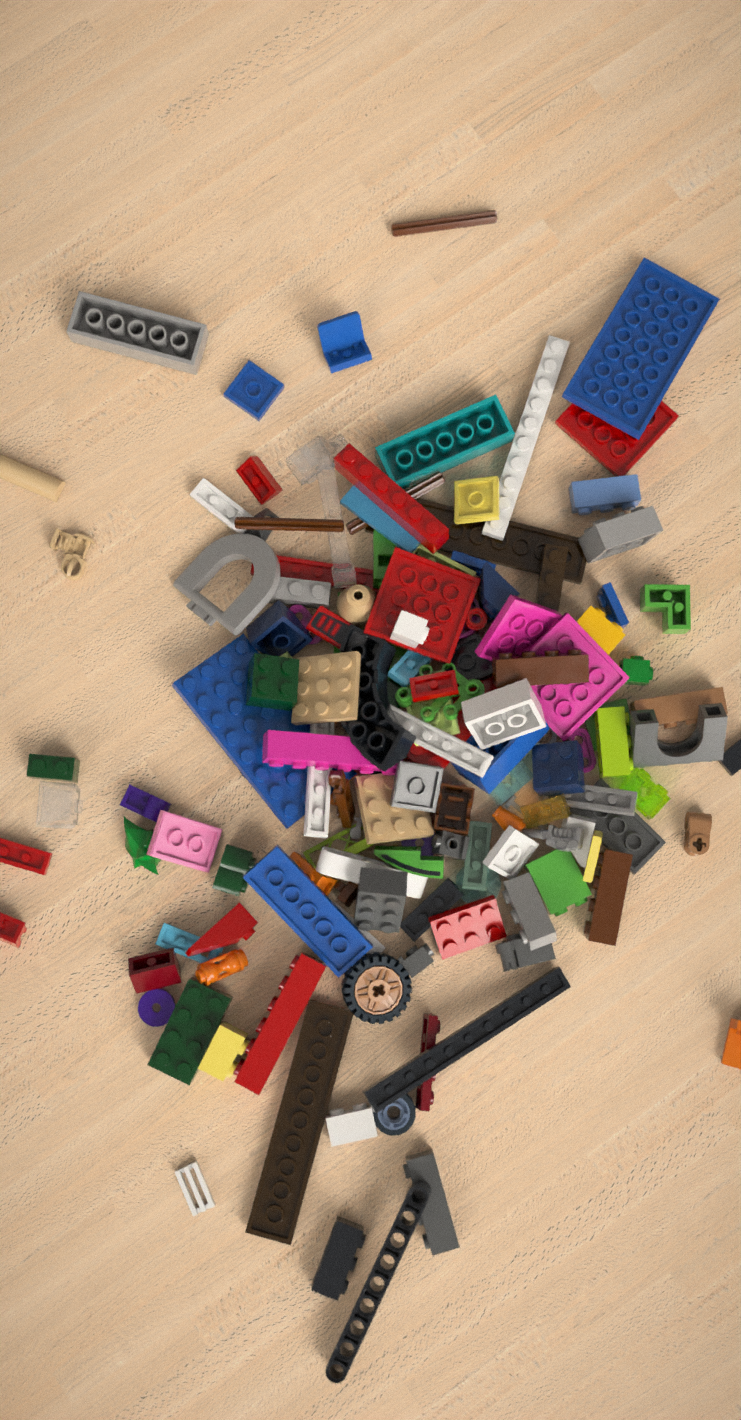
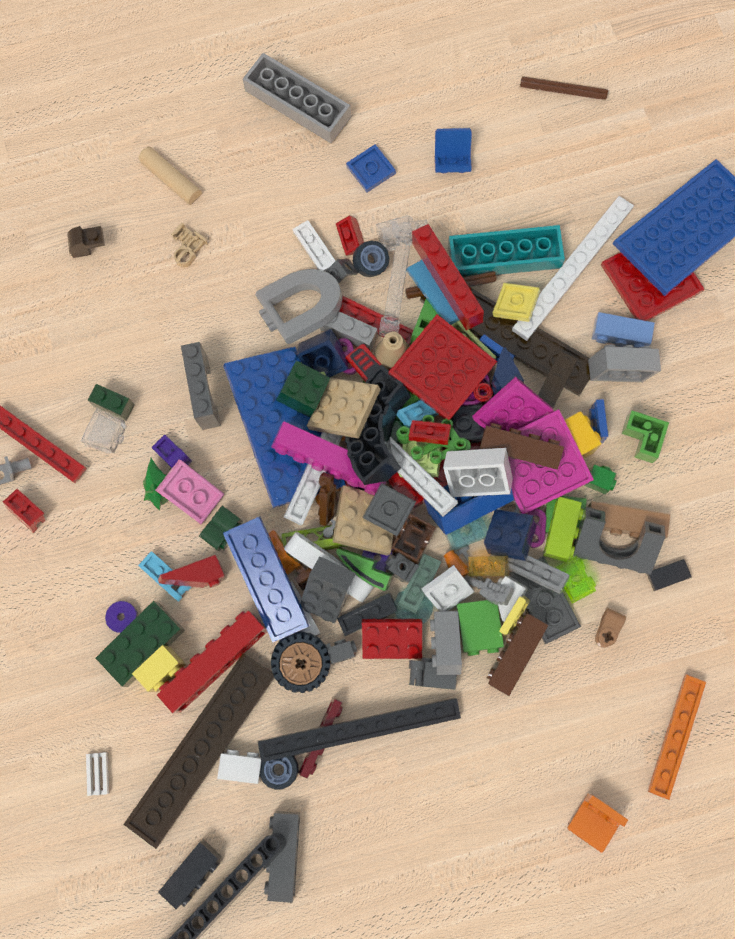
camera: 30 degrees right, 5 degrees down
dark red brick [128,947,182,994] -> none
orange piece [195,949,248,986] -> none
reddish brown axle [234,517,344,532] -> none
white brick [390,610,430,649] -> none
none -> dark grey arch [181,342,221,430]
none -> wheel [352,240,389,277]

